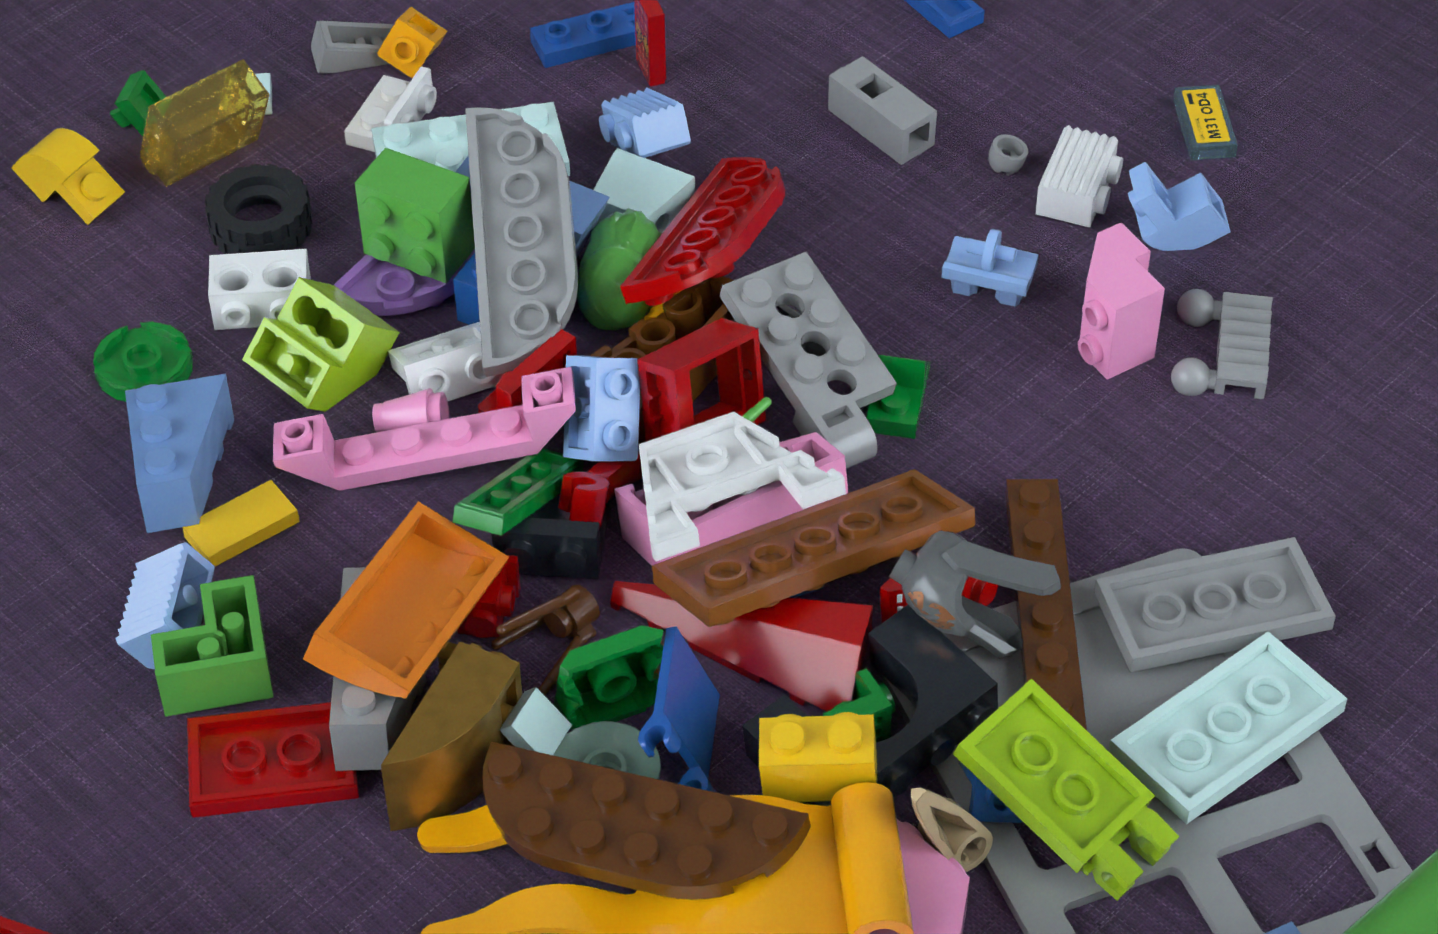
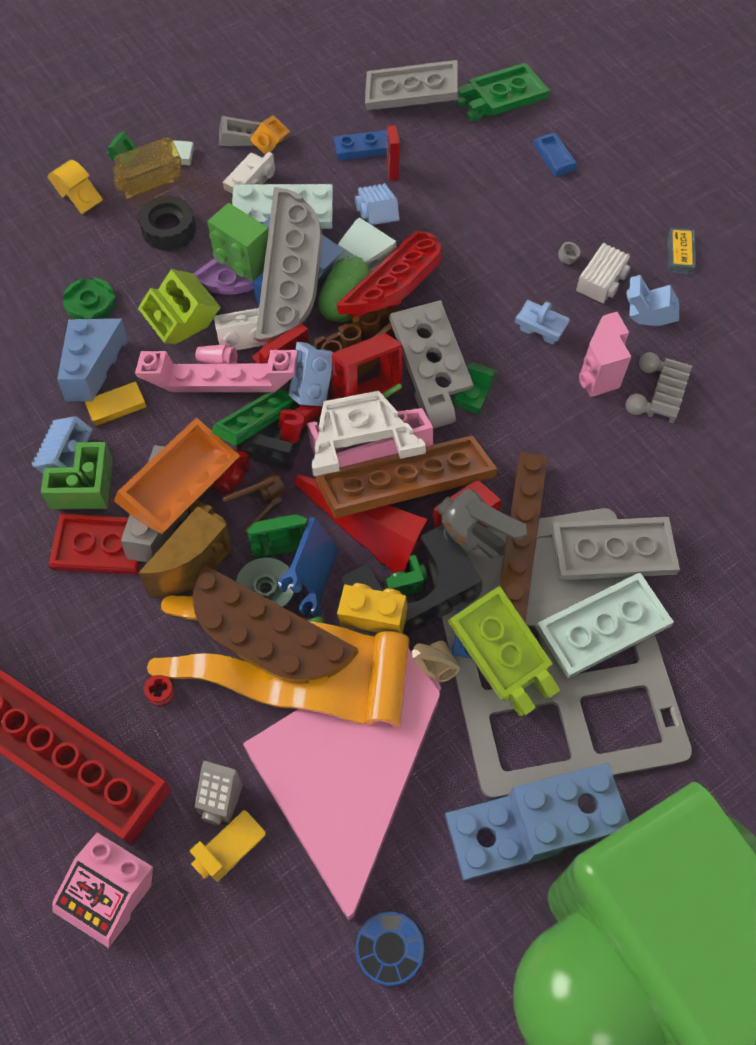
camera: 10 degrees right, 15 degrees up
white brick [208,249,311,330] -> none
light aqua tile [500,687,572,755] -> none
light grey brick [828,56,937,165] -> none

